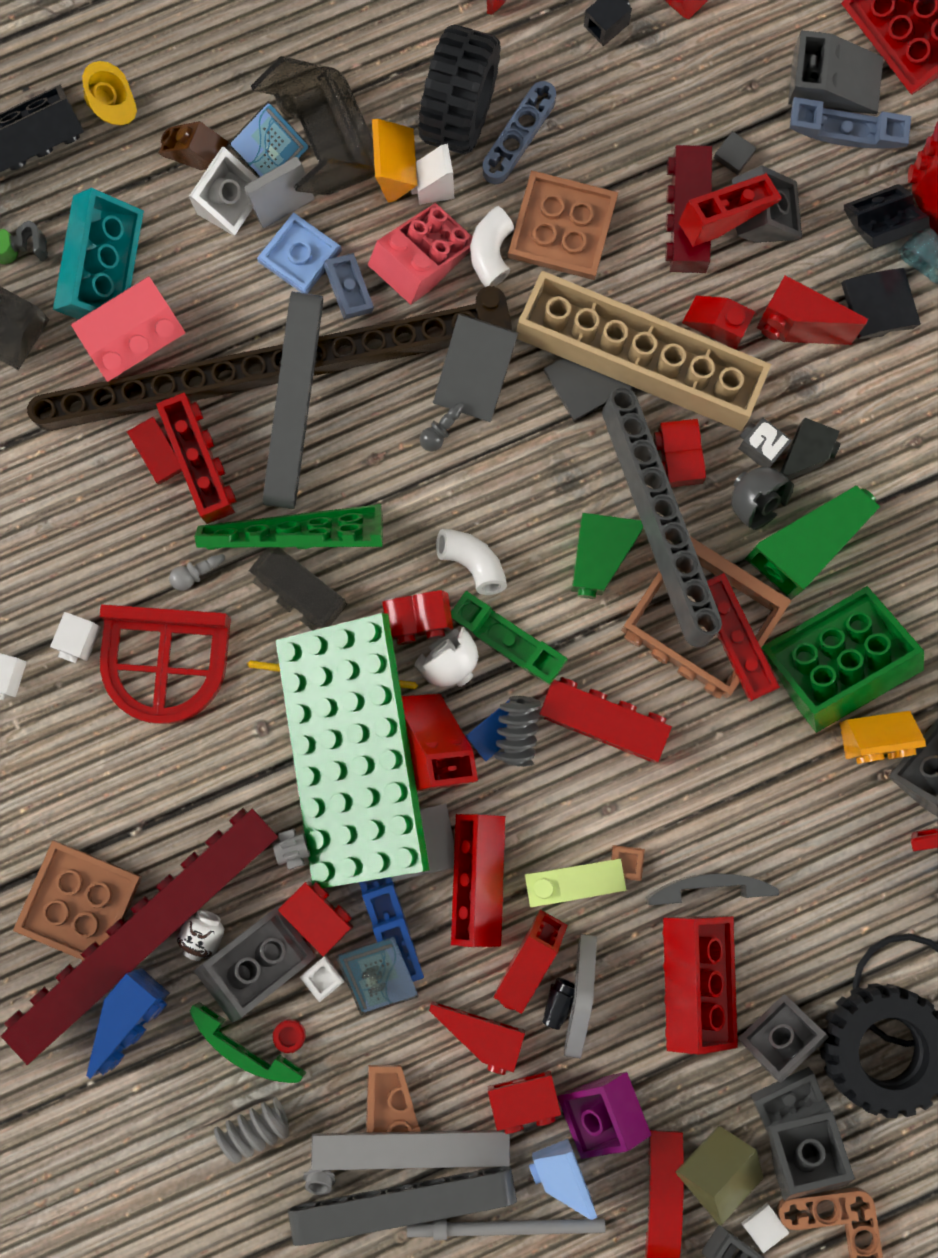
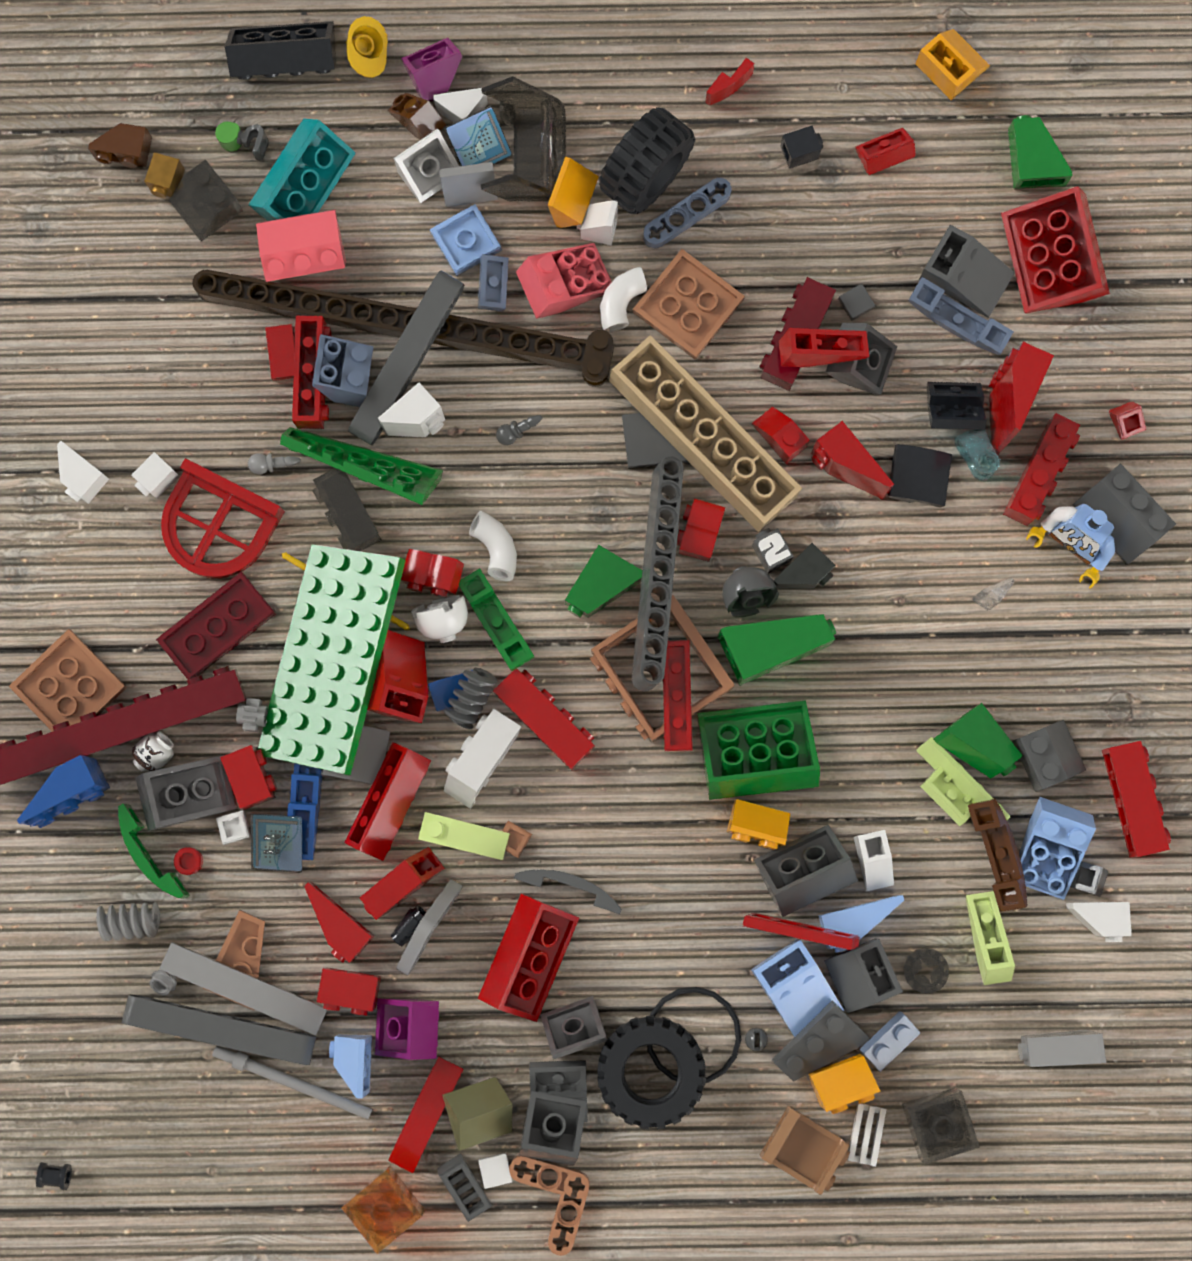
camera: 20 degrees right, 0 degrees up
dark grey tile [433,313,519,422] -> none
none -> dark red tile [156,571,276,680]
none -> sand blue slope [312,334,374,407]
none -> white slope [378,383,445,437]
none -> magenta slope [401,38,462,102]
none -> white slope [434,87,488,124]
none -> white wedge [443,709,521,809]

